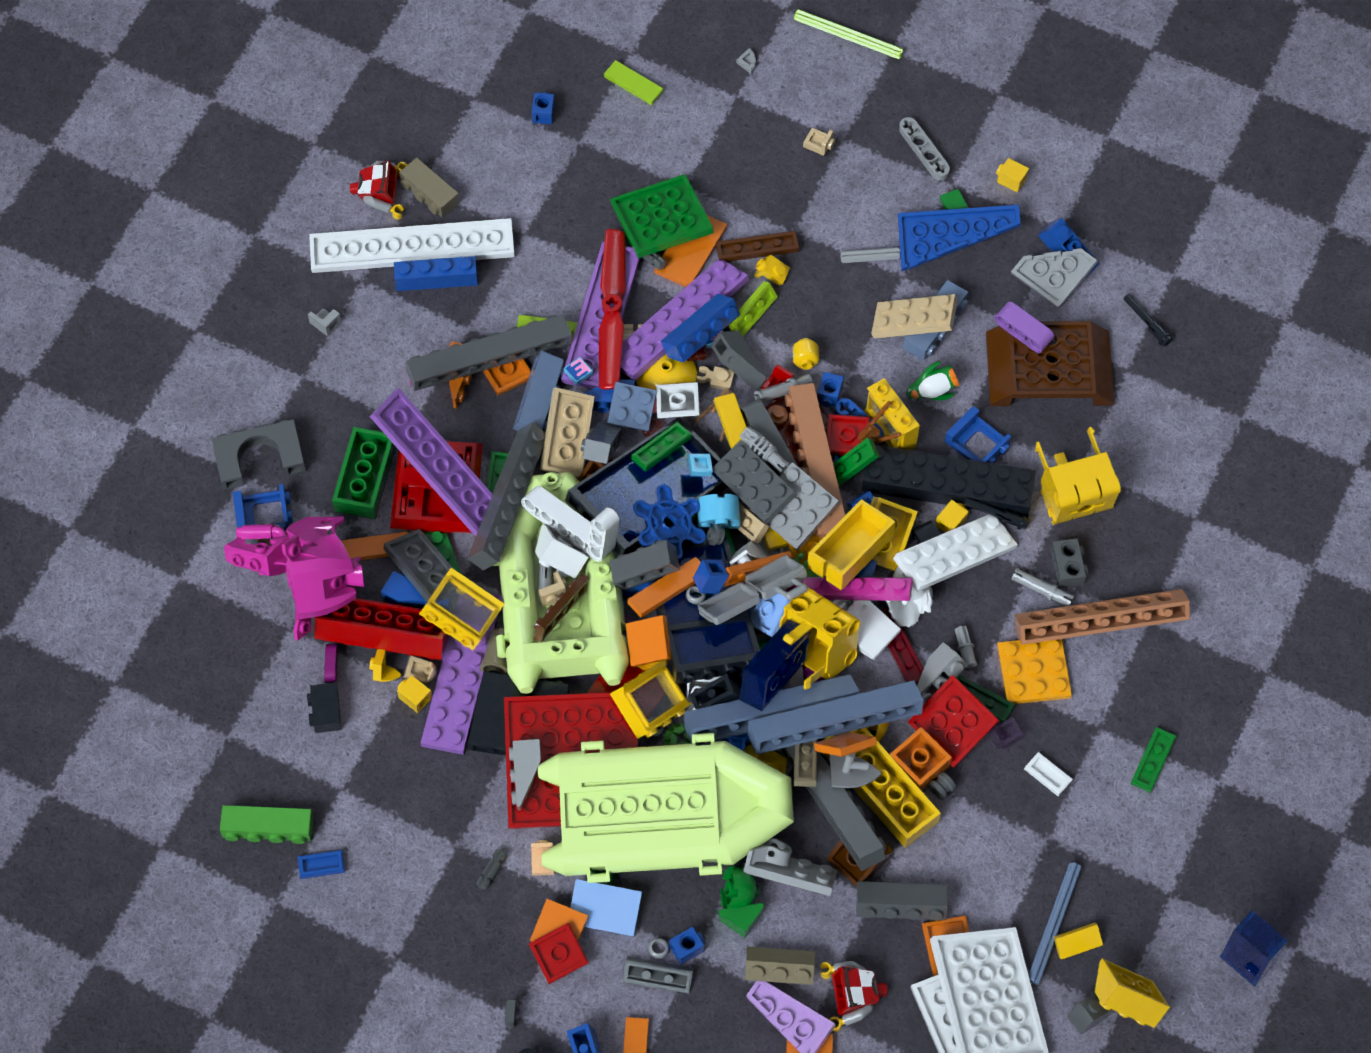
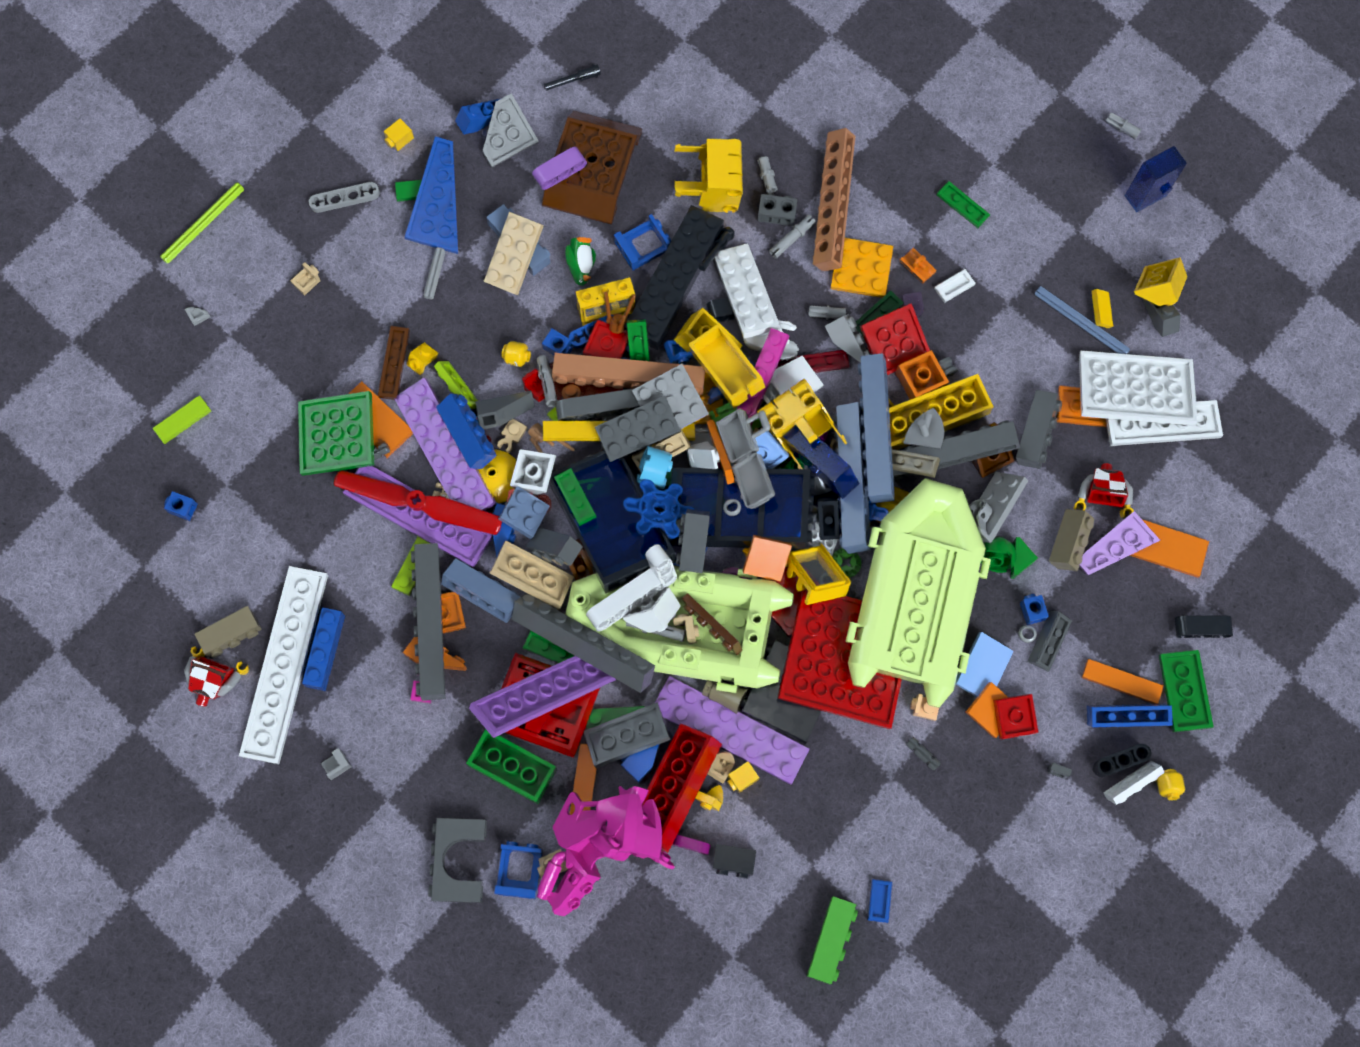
camera: 75 degrees left, 10 degrees up
yellow window [419,568,504,651] -> none
light grey slope [509,739,541,810] -> none
tile [564,357,593,385] -> none
orange tile [628,557,701,618] -> none
medium azure plate [688,454,713,476] -> none
blue brick [693,560,729,593] -> none
dark grey plate [707,524,725,546] -> none
light grey hinge [740,427,790,474] -> none
orange tile [814,732,877,757] -> none
yellow brick [935,500,969,533] -> none
none -> light grey pin [757,156,778,194]
none -> orange hips [900,248,936,284]
none -> light grey axle [1106,113,1142,140]

